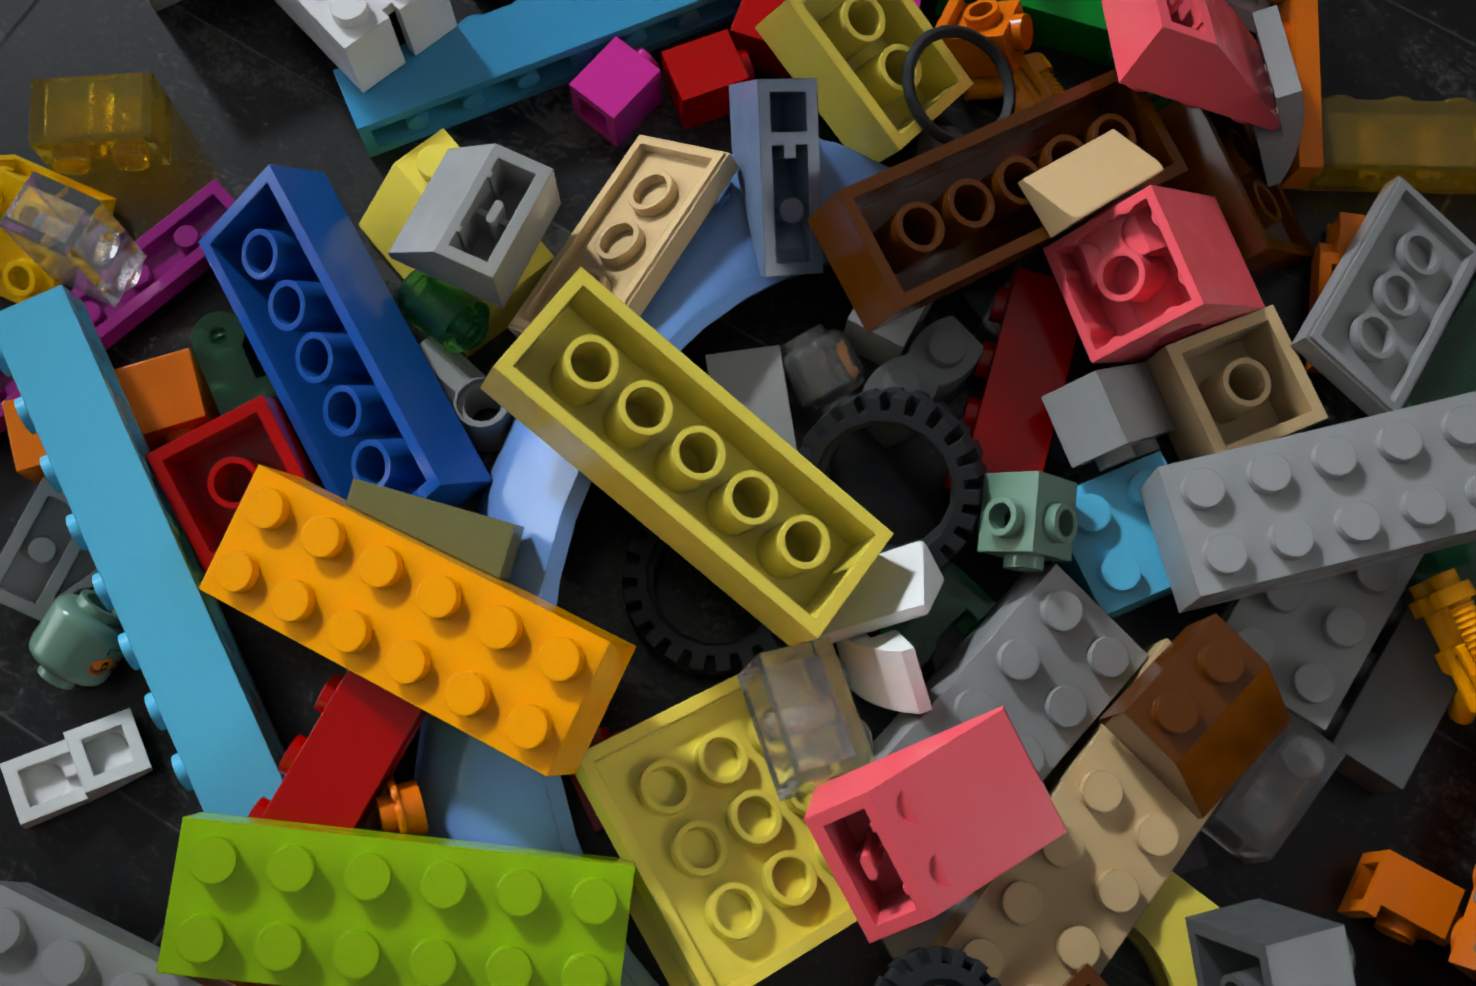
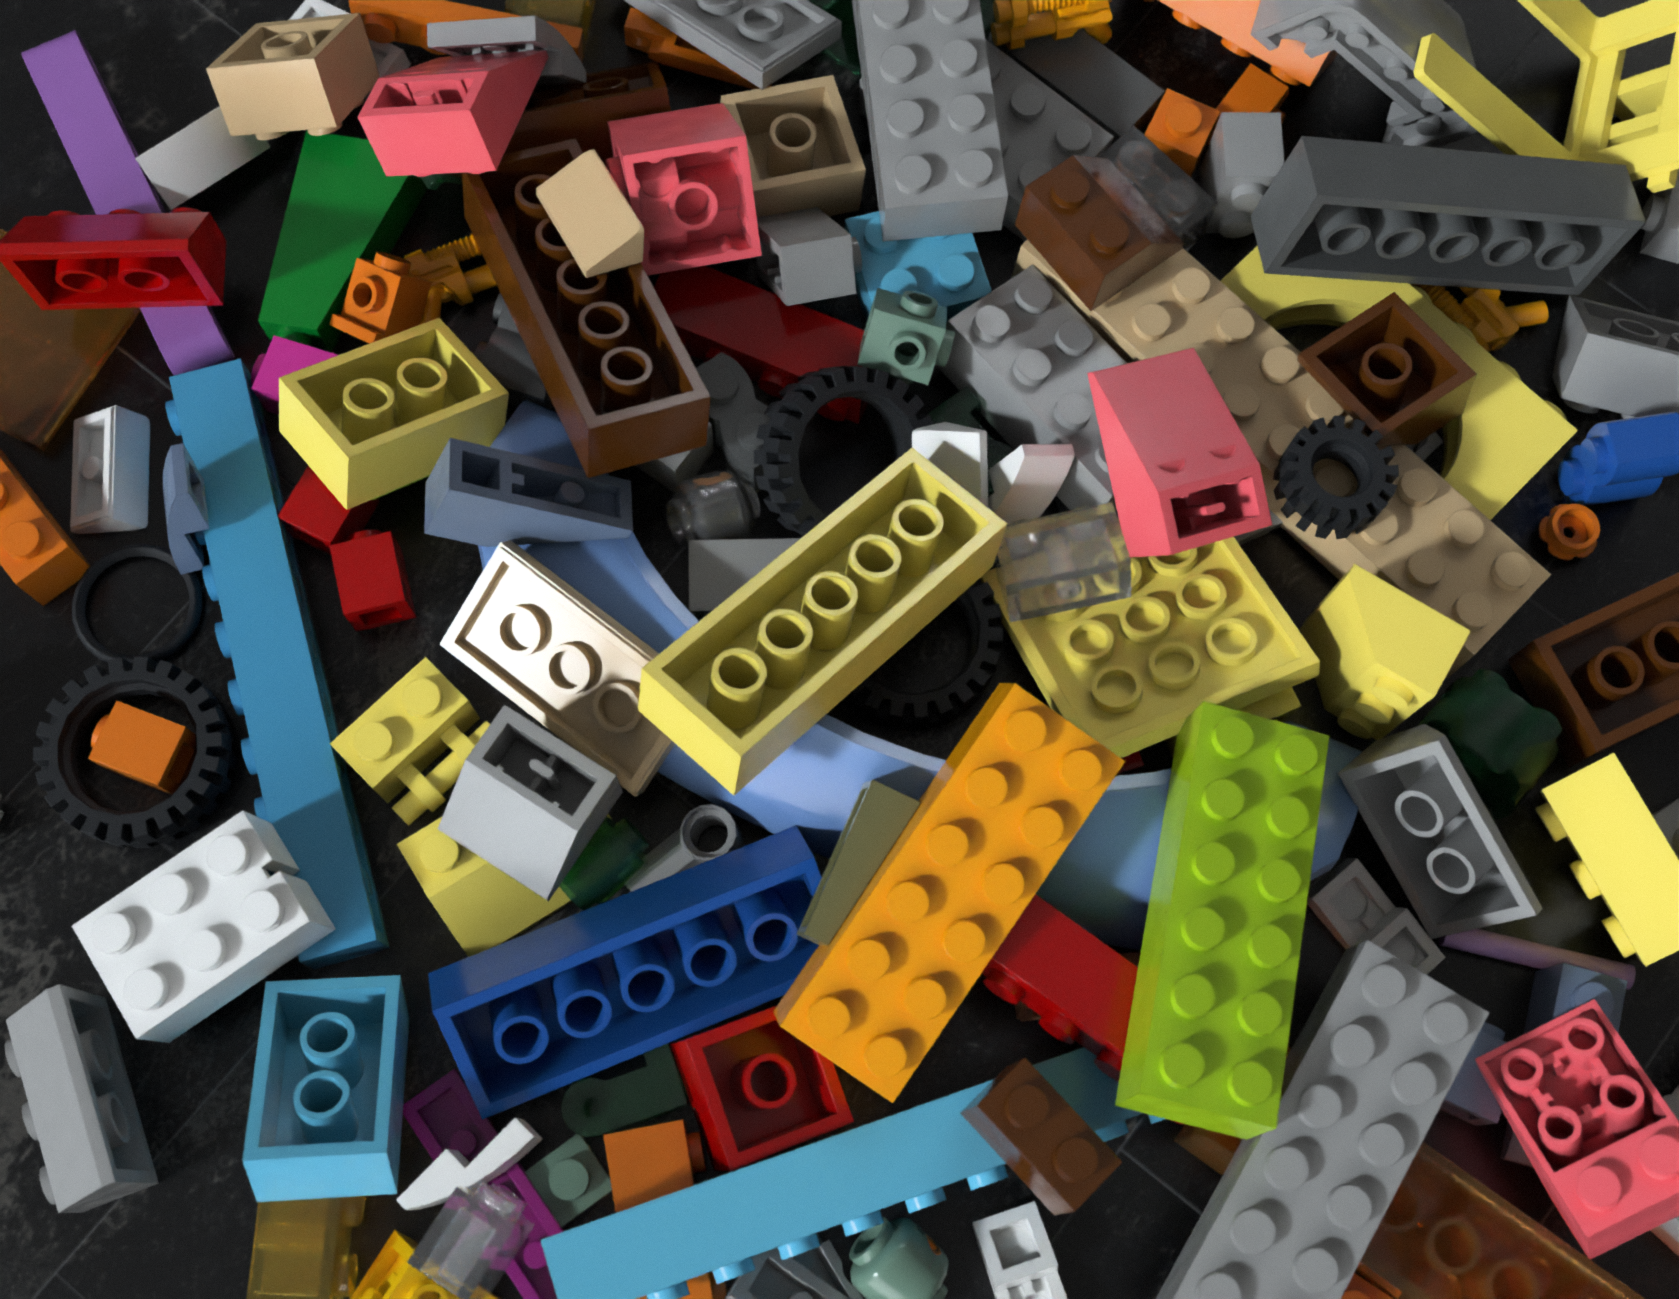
camera: 85 degrees left, 0 degrees up
orange plate [375,779,428,836] -> none
dark pink brick [569,36,663,148] -> none
black tyre [902,25,1016,144] -> none
none -> medium azure brick [242,975,410,1202]
none -> light yellow brick [330,657,490,826]
none -> white slope [396,1117,543,1210]
none -> sand green plate [525,1132,612,1228]
none -> reddish brown brick [960,1057,1122,1215]
none -> orange brick [1133,88,1220,192]
none -> light grey brick [1198,112,1284,238]

